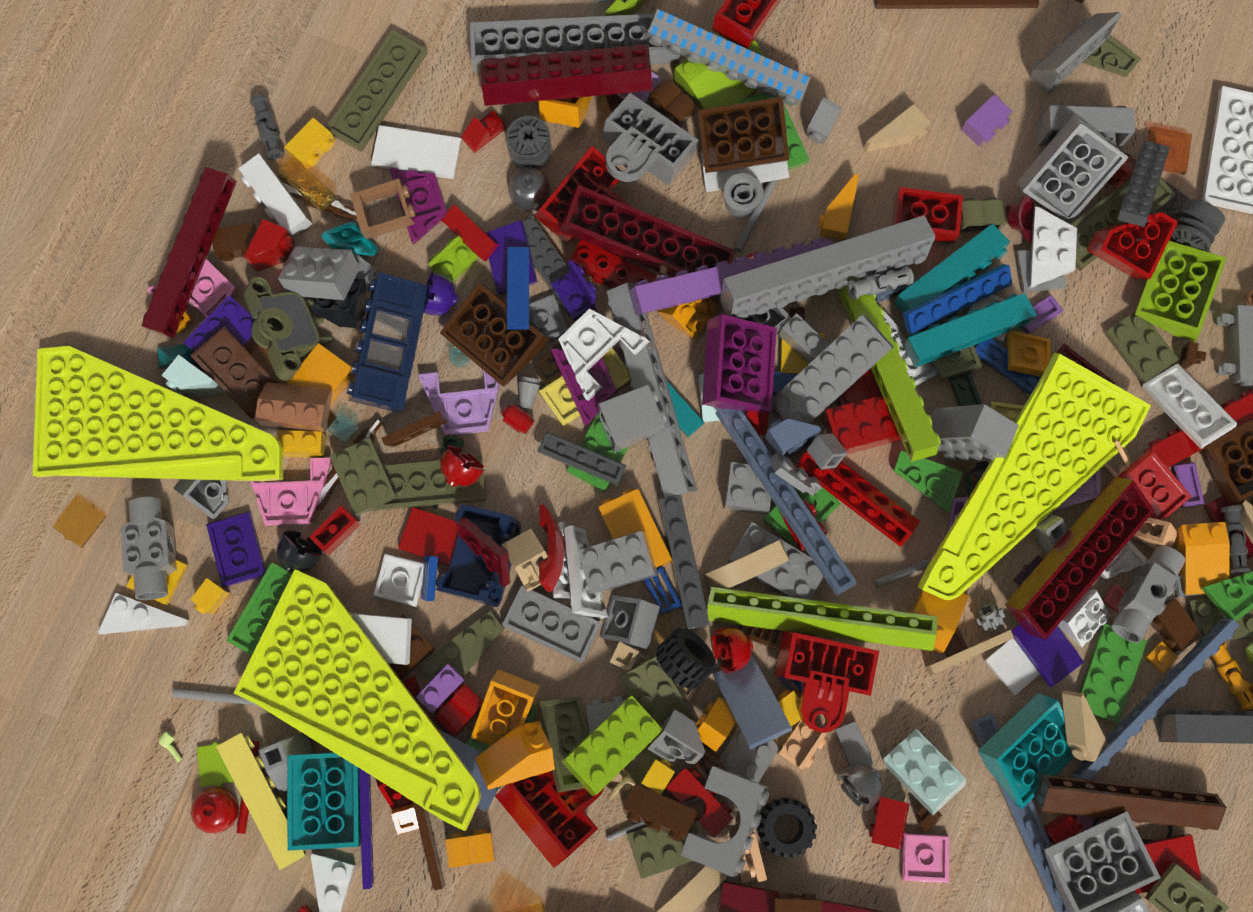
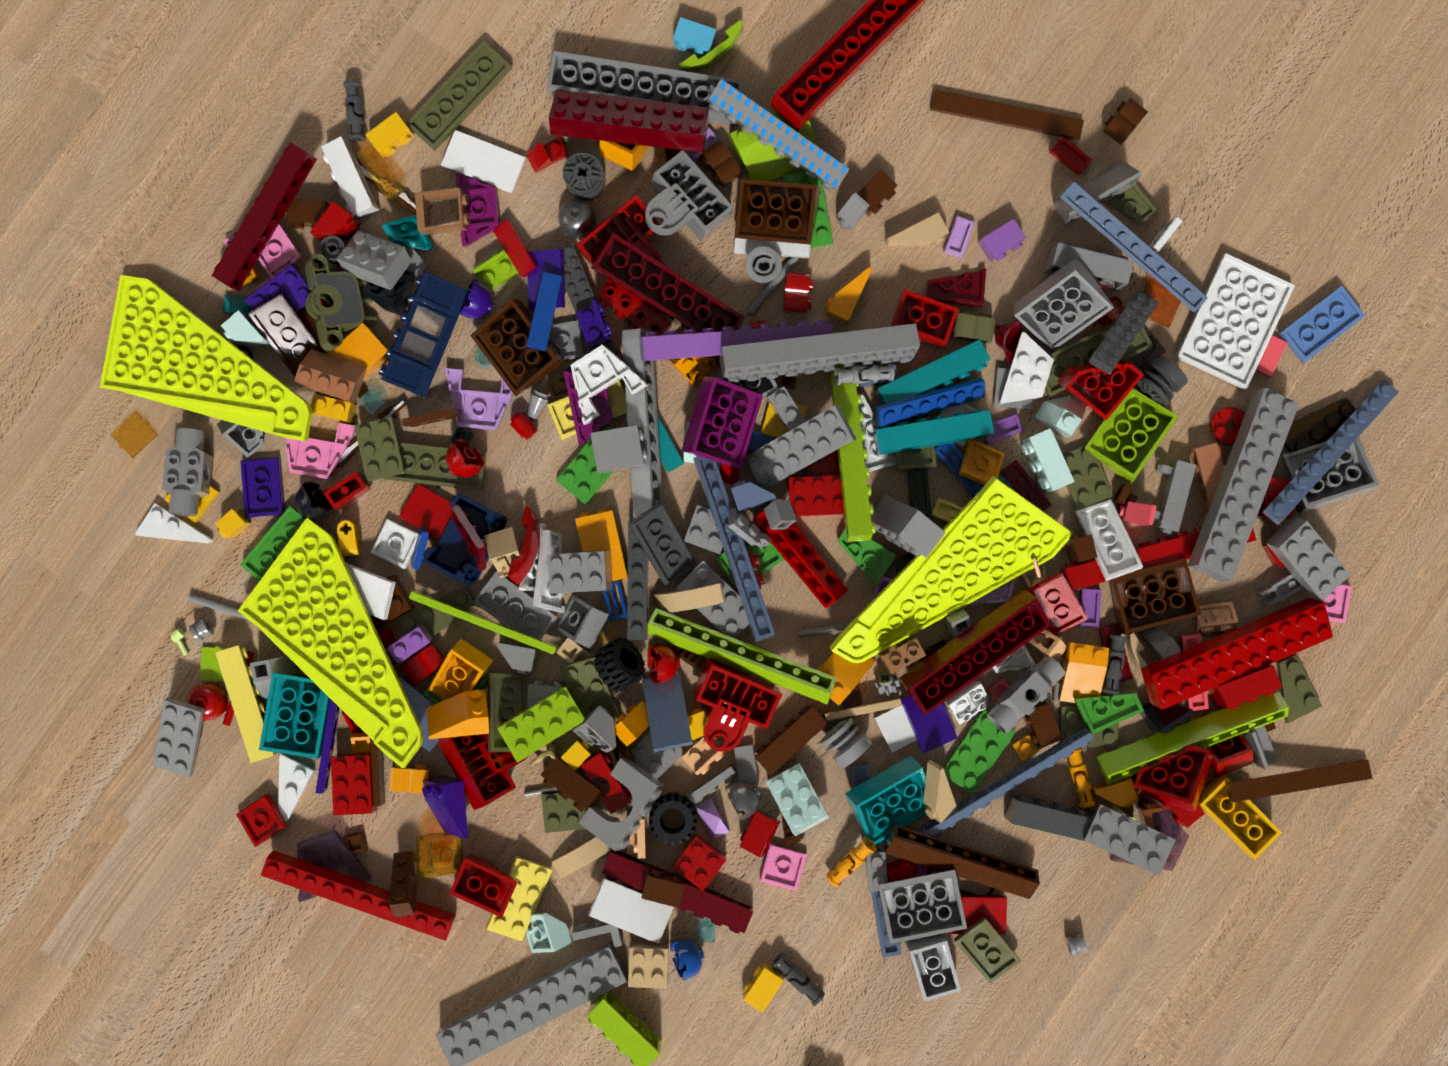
camera: 15 degrees right, 10 degrees up
dark grey tile [537,431,626,486] -> none
none -> light grey plate [153,697,205,778]
none -> light grey wheel [189,618,214,642]
none -> dark grey wheel [320,236,347,266]
none -> red brick [331,753,378,816]
none -> yellow piece [337,520,361,557]
none -> lime tile [409,591,559,654]
none -> dark purple slope [422,776,468,839]
none -> light grey slope [497,641,538,675]
none -> dark grey tile [628,502,697,587]
none -> red brick [672,833,726,891]
none -> light grey hinge [689,764,735,804]
none -> lavender slope [695,797,729,841]
none -> reddish brown brick [755,704,828,775]
none -> red brick [783,272,813,314]
none -> light grey wheel [820,717,872,768]
none -> light orange piece [826,837,876,887]
none -> reddish brown brick [857,169,897,217]
none -> light grey plate [866,850,888,892]
none -> medium nougat window [877,636,926,674]
none -> dark red wing [926,269,986,307]
none -> lavender tile [943,215,975,259]
none -> light aqua brick [1021,428,1075,493]
none -> light aqua slope [1034,395,1086,438]
none -> red tile [1049,136,1092,176]
none -> sand blue plate [1058,180,1208,313]
none -> reddish brown brick [1065,532,1098,562]
none -> coral slope [1118,502,1157,526]
none -> white tile [1149,217,1182,253]

